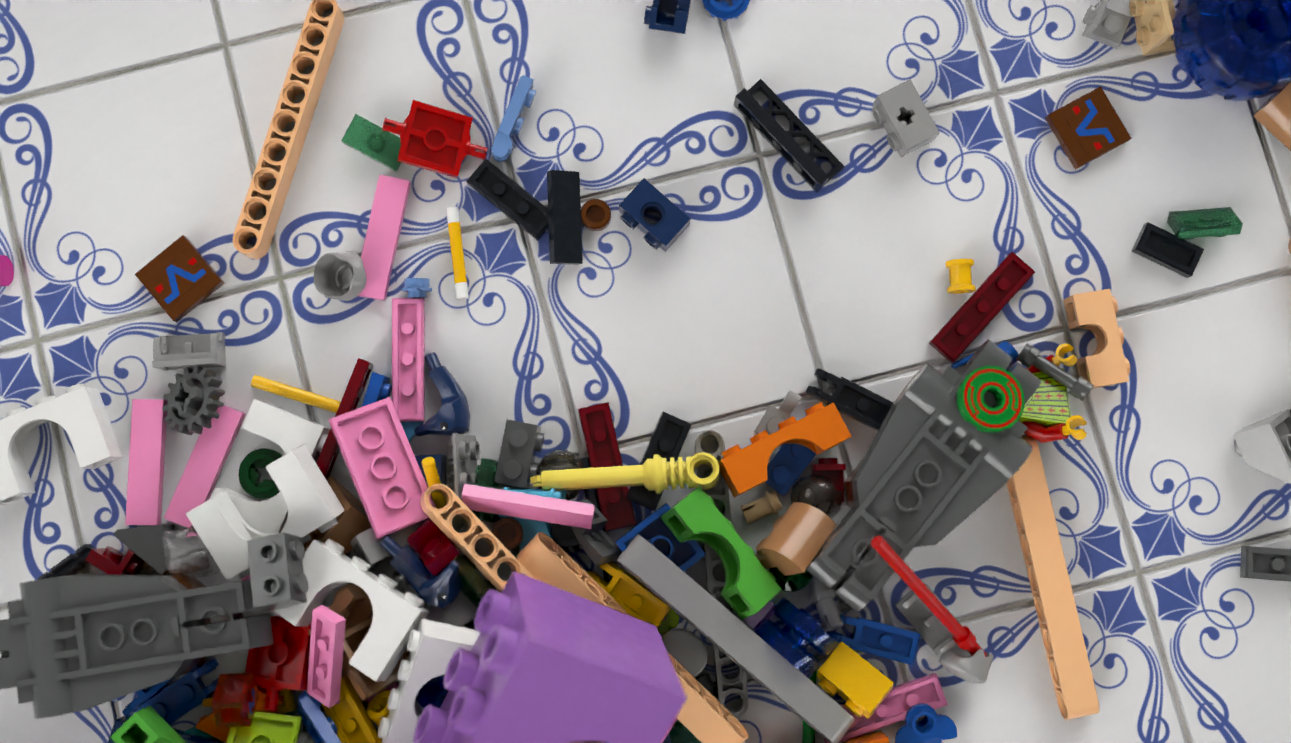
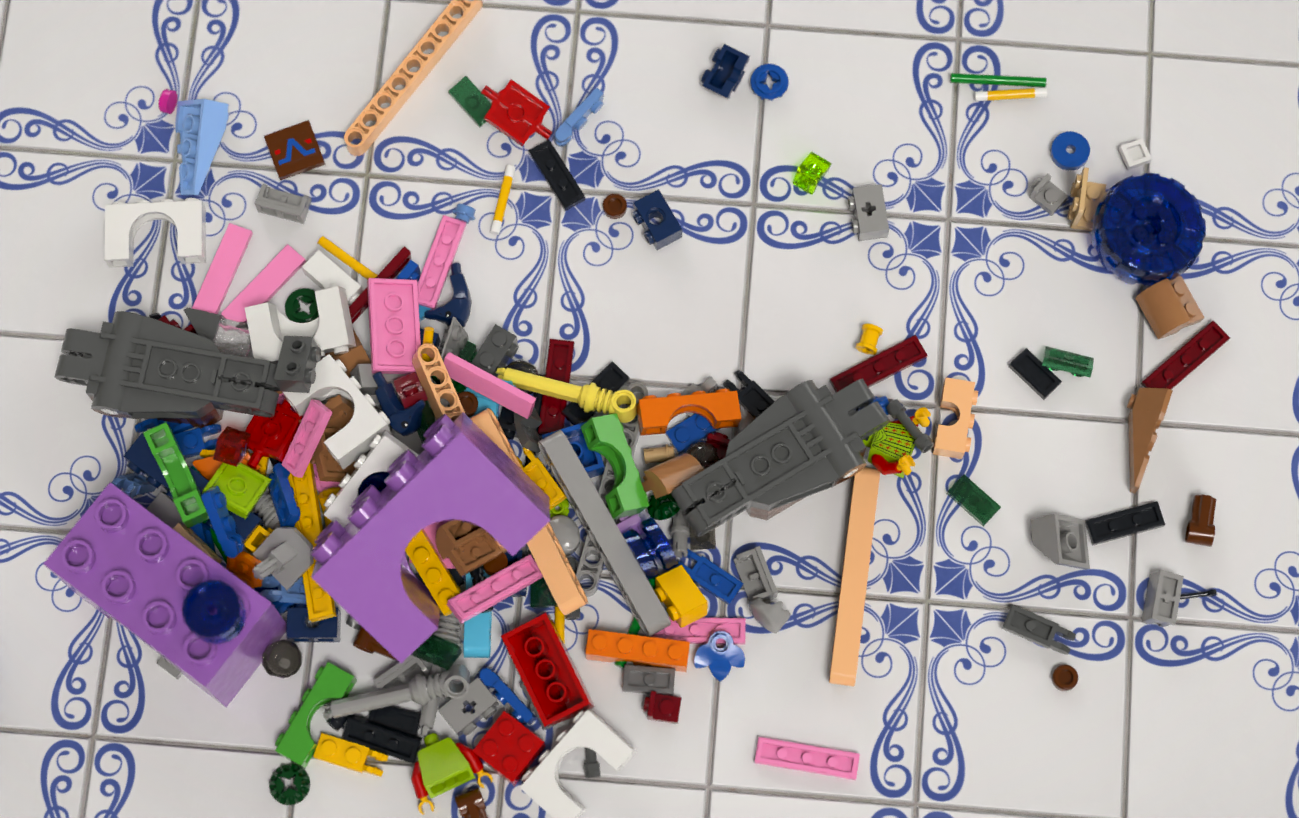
camera: 20 degrees right, 10 degrees down
dark grey gear [162,366,225,436] -> none
light grey hair [314,252,366,301] -> none
bright pink tile [358,175,411,301] -> none
black tile [547,170,583,265] -> none
black fence [734,79,844,193] -> none
red bar [871,536,987,657] -> none
green tile [957,366,1024,433] -> none
reddish brown tile [1045,86,1132,170] -> none
none -> light blue wedge [175,99,229,196]
none -> clear neon green bracket [792,151,832,195]
none -> clear green plate [947,474,1001,527]

